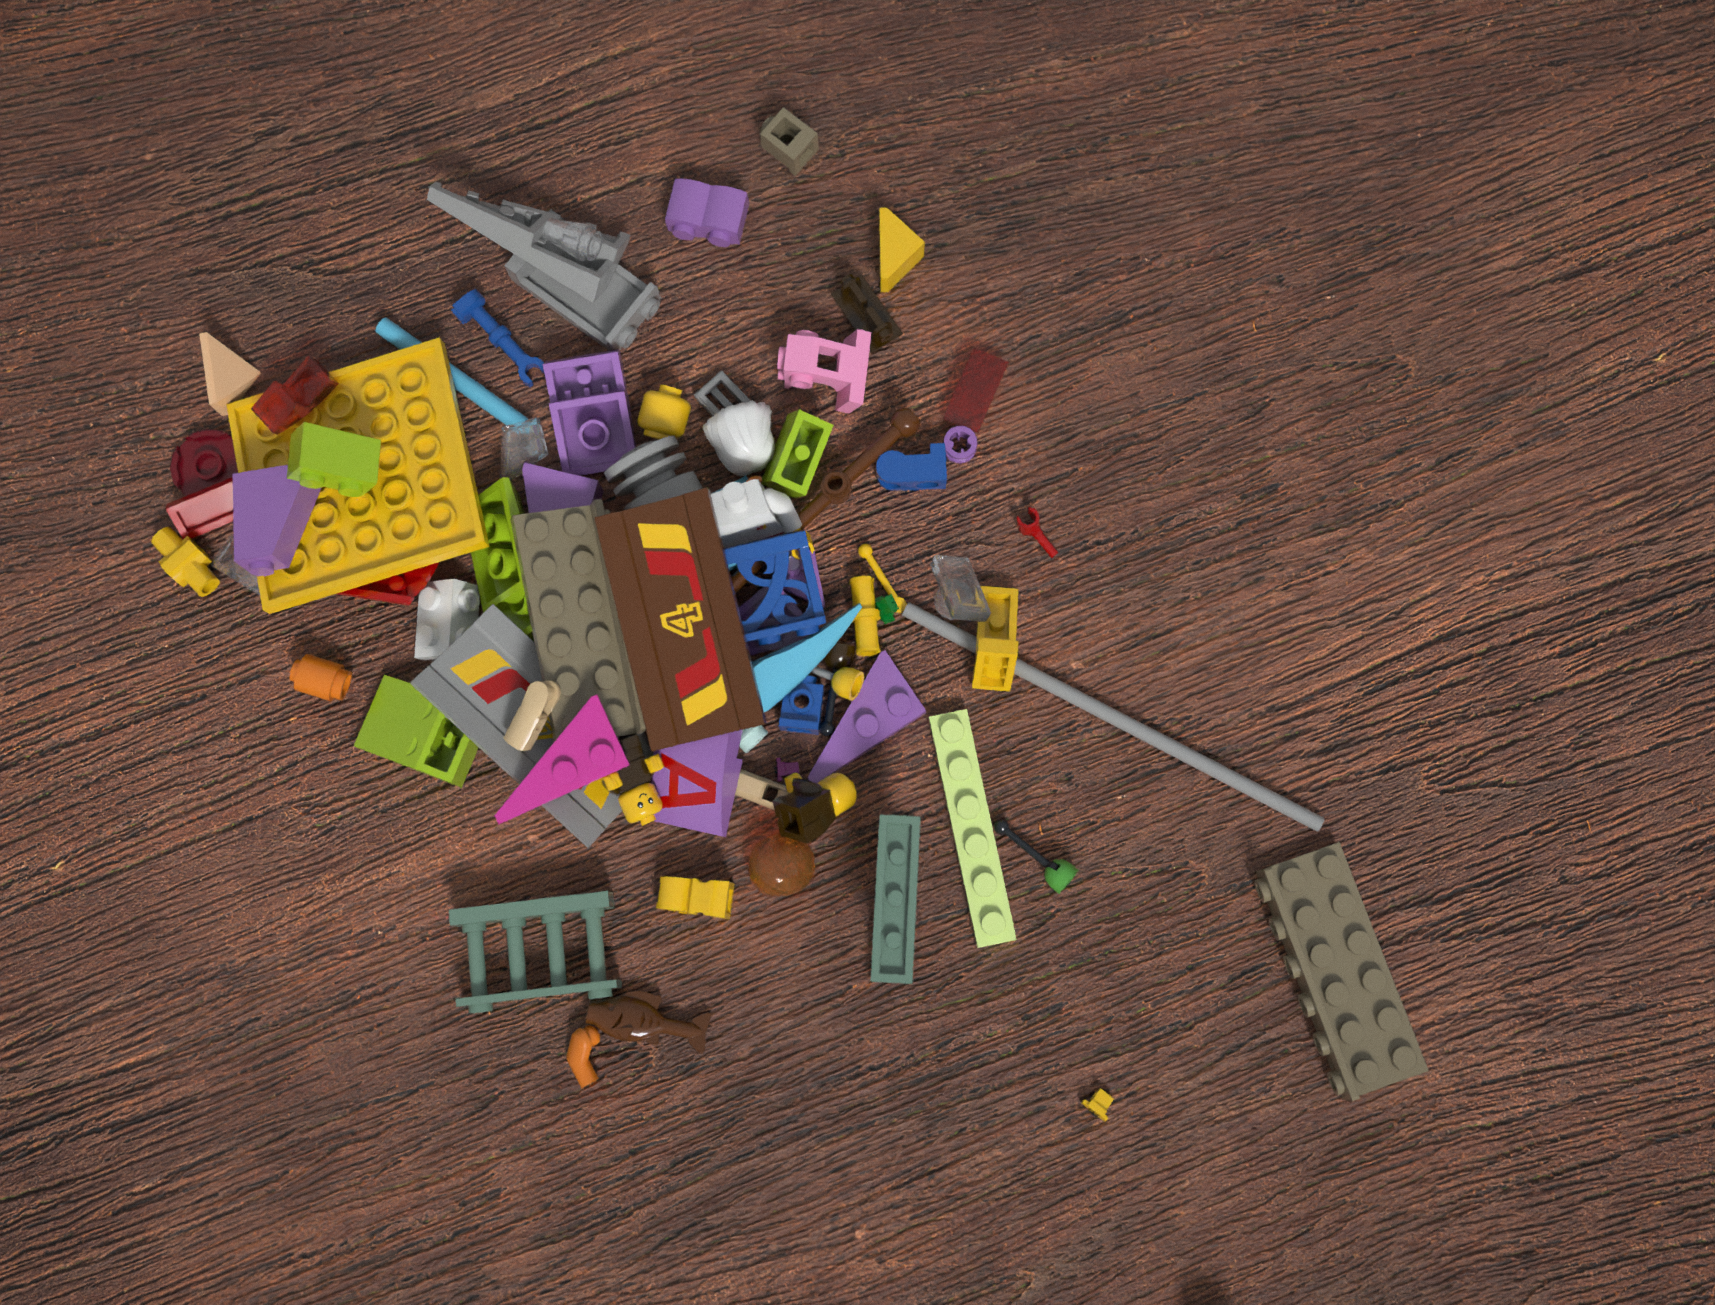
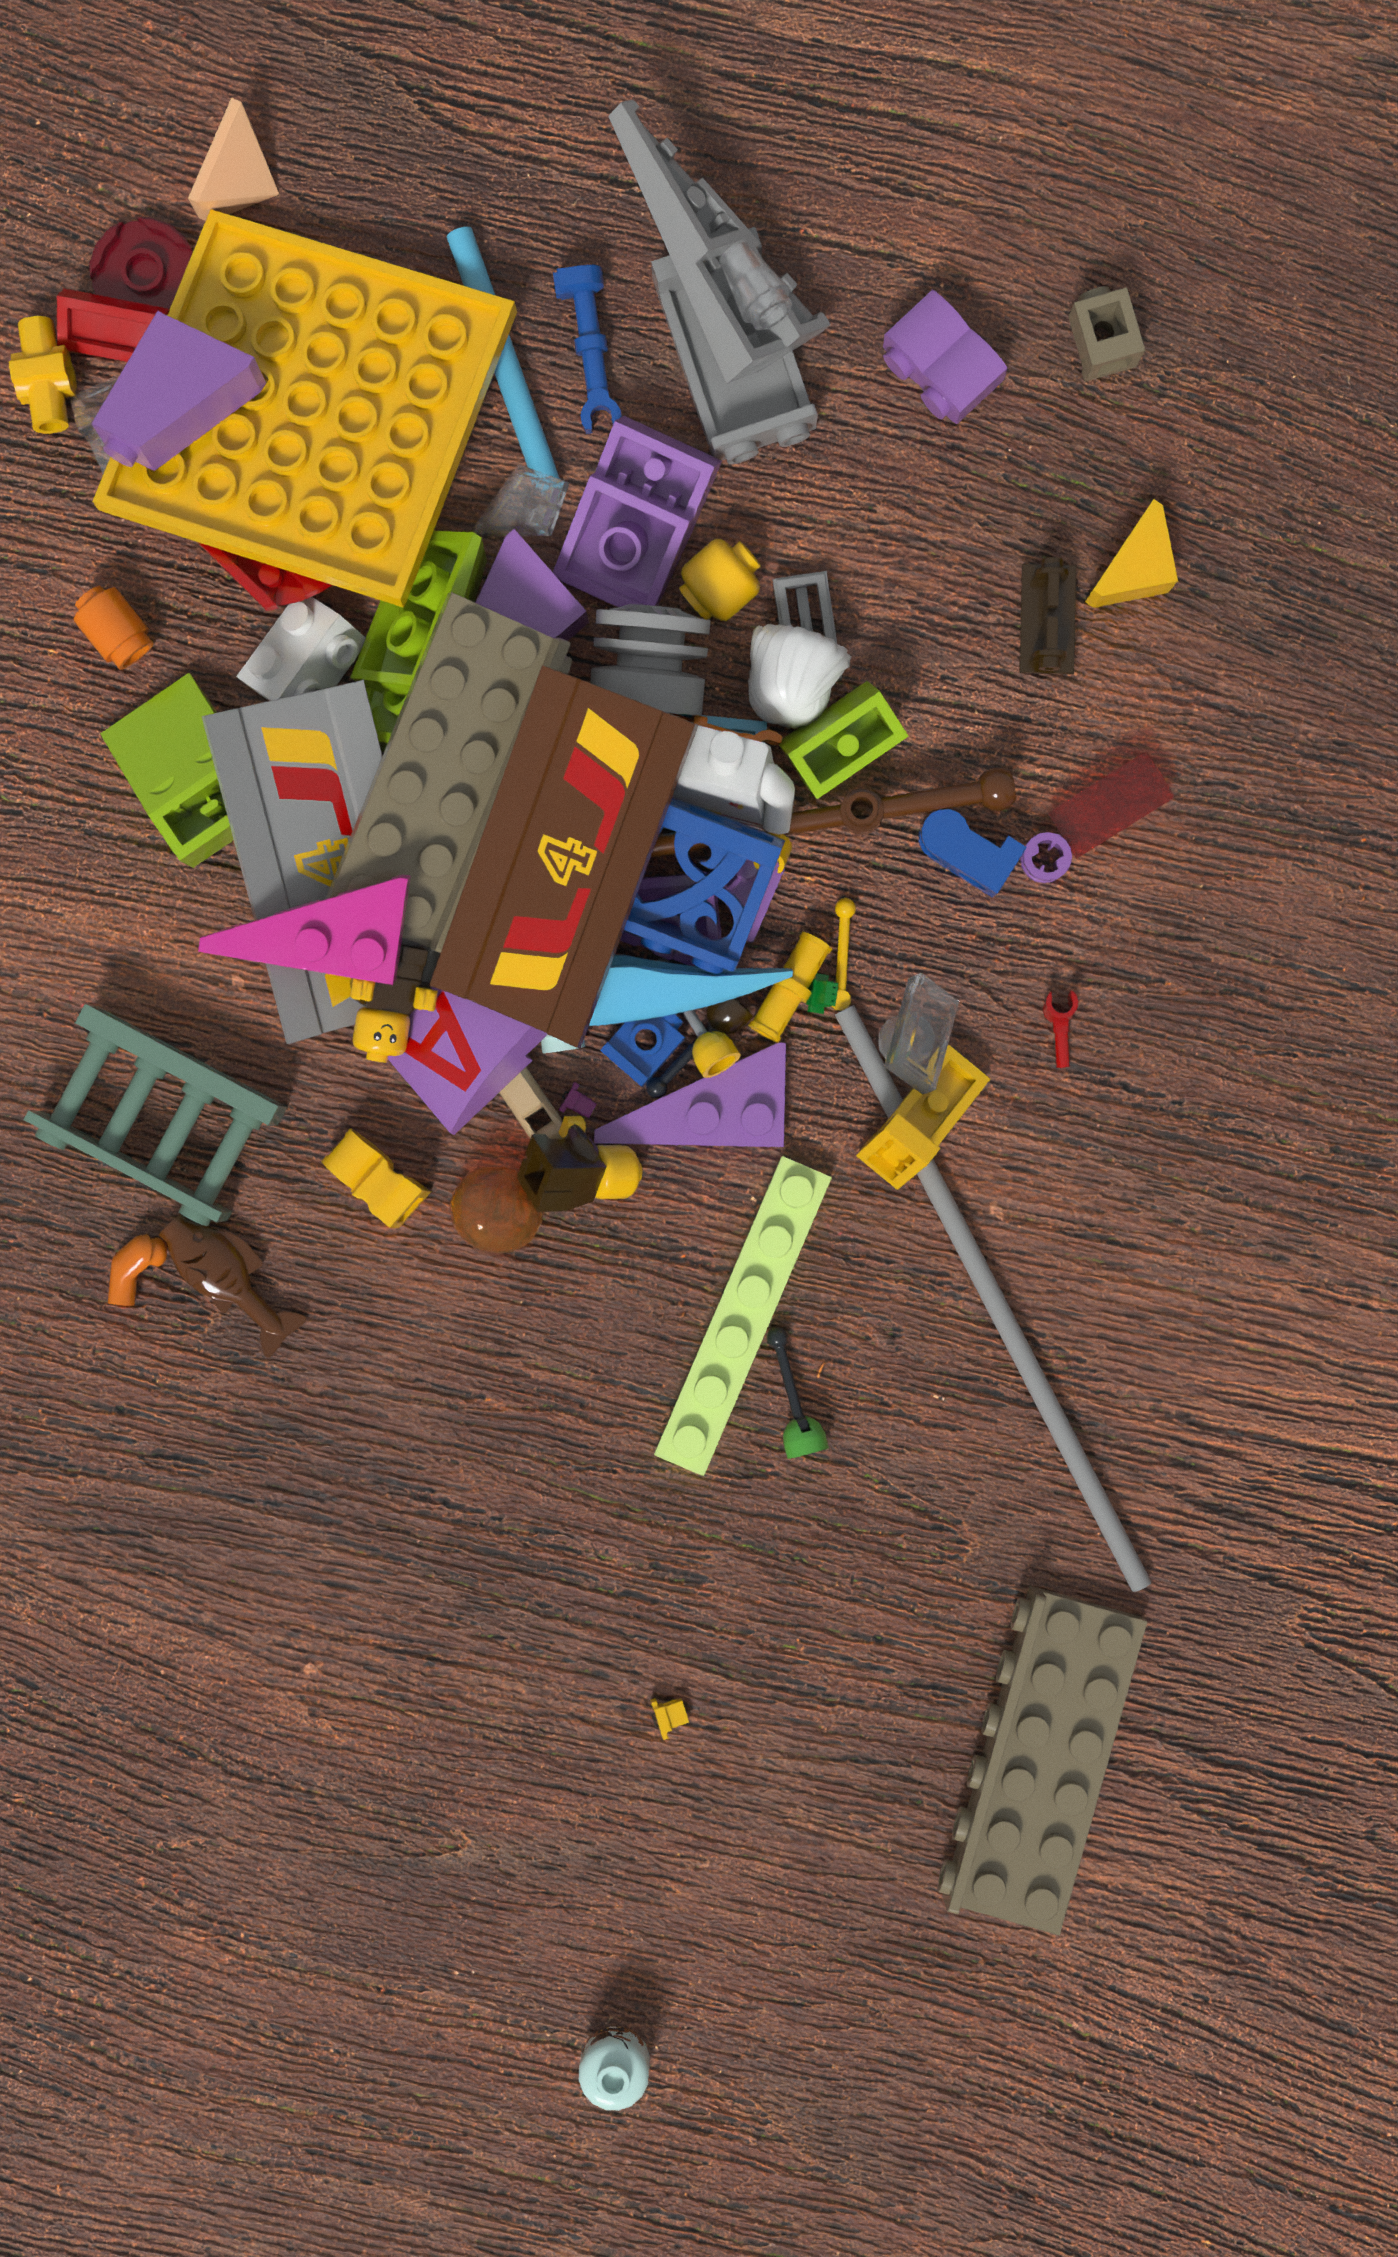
camera: 25 degrees right, 10 degrees up
clear red slope [251,356,339,435] -> none
lime brick [286,422,381,497] -> none
tan bar [503,680,561,751] -> none
bright pink tile [777,329,872,414] -> none
sand green fence [871,814,921,984] -> none

